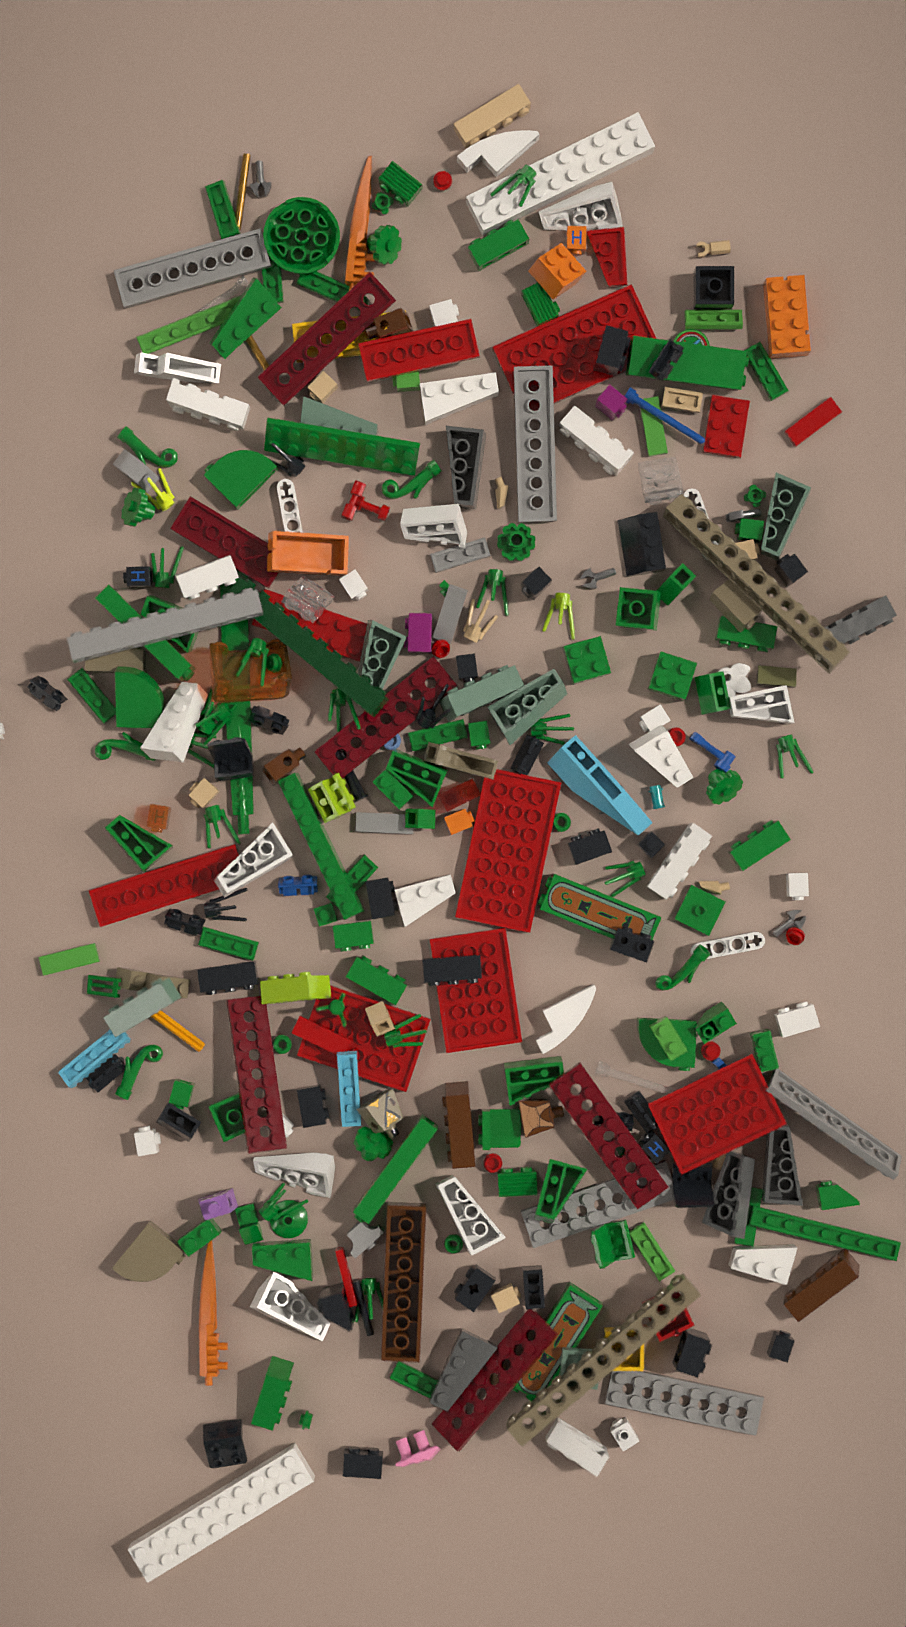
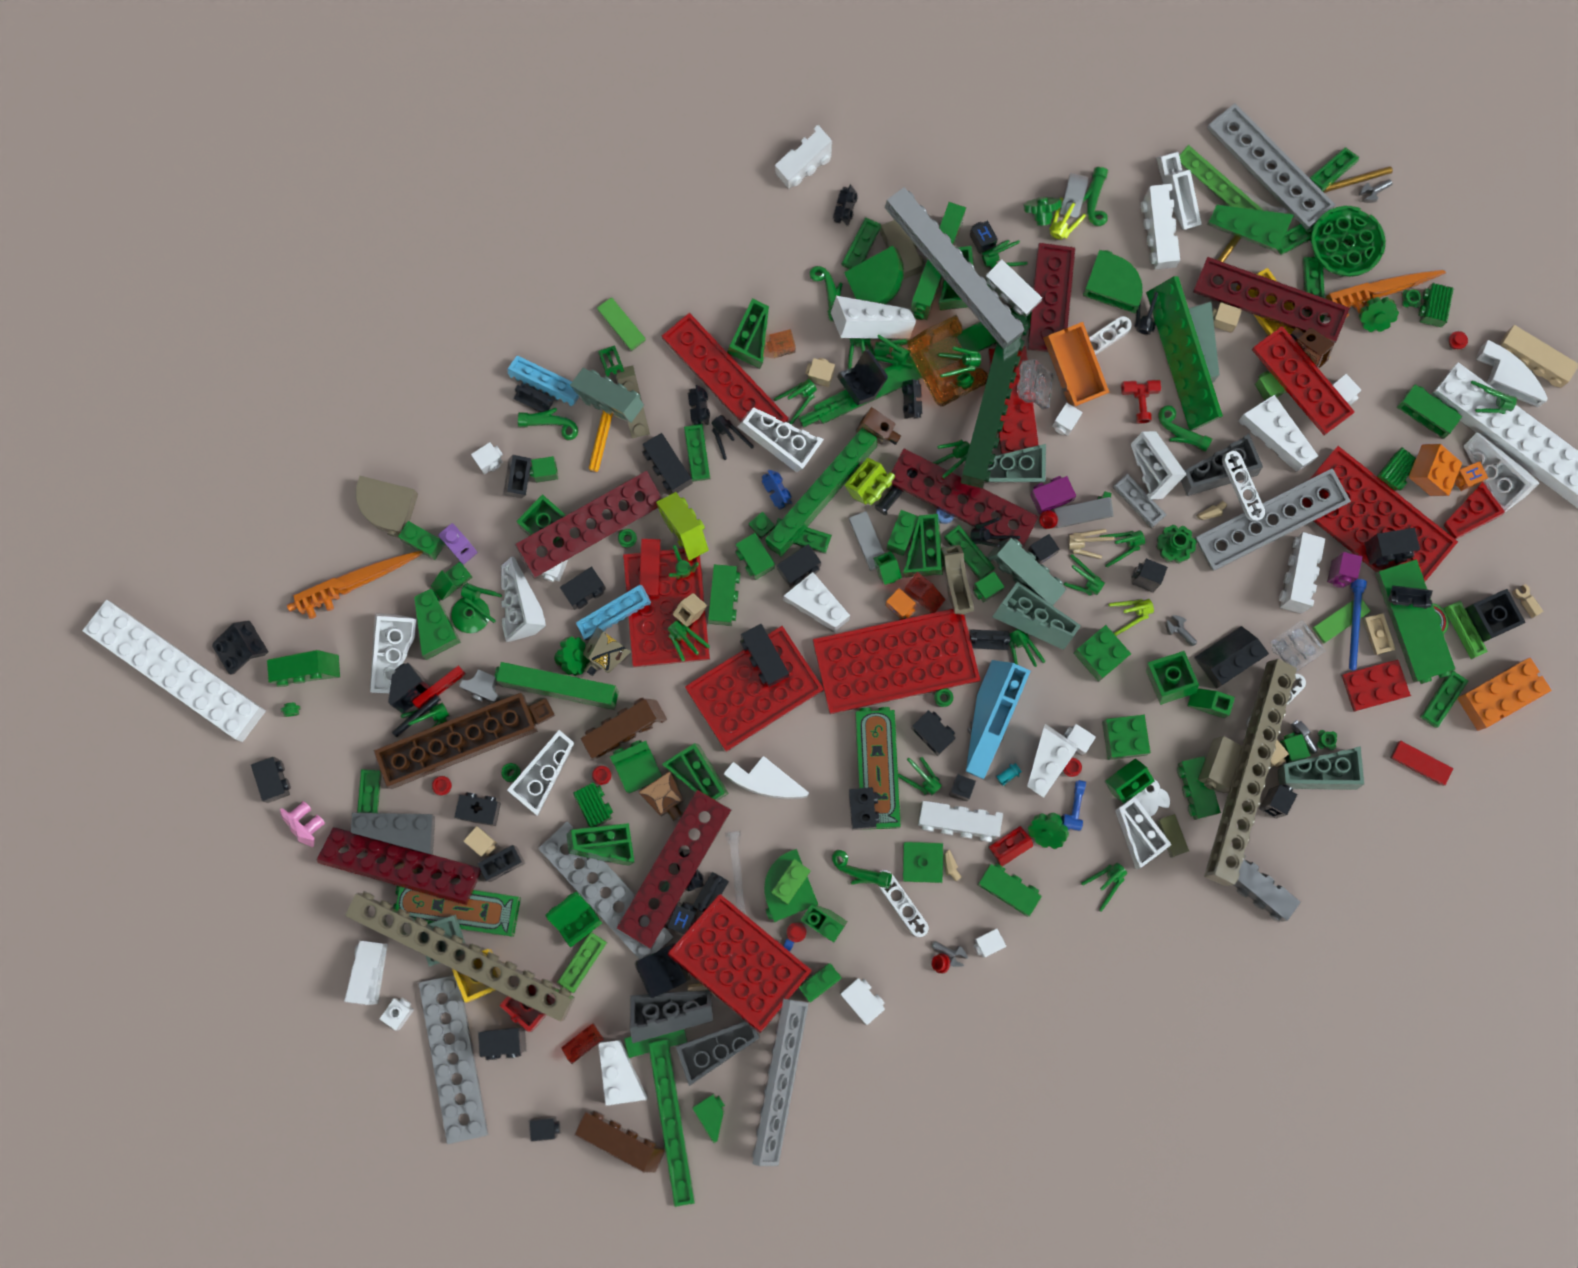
camera: 65 degrees right, 10 degrees down
none -> red plate [432,776,452,796]
none -> reddish brown tile [529,698,555,725]
none -> clear red plate [561,1023,604,1064]
none -> red slope [988,826,1033,866]
none -> green plant [1064,554,1105,596]
none -> white beam [1222,451,1265,521]

